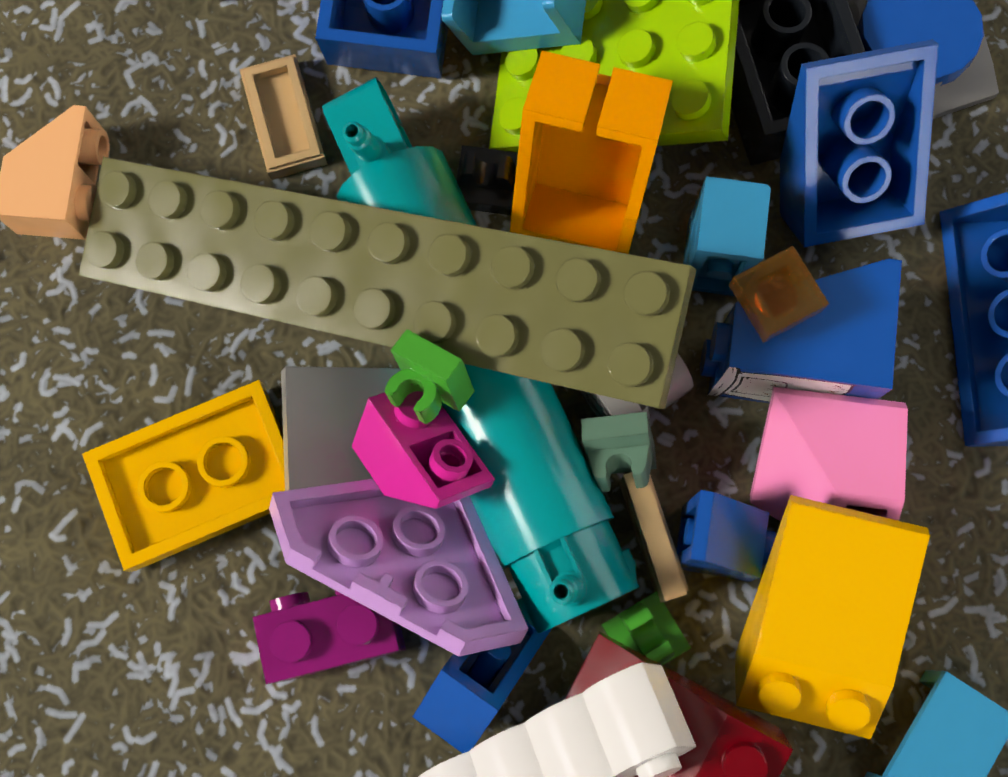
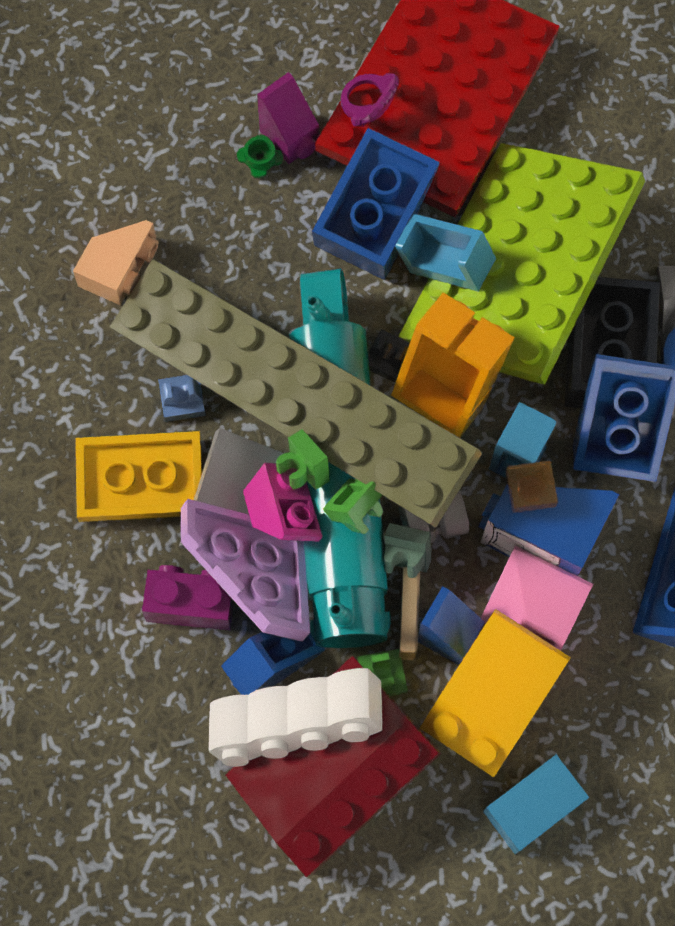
camera: 15 degrees right, 5 degrees down
tan tile [239,54,327,180] -> none
none -> medium blue tile [158,375,206,422]
none -> bright green tile [322,478,383,534]

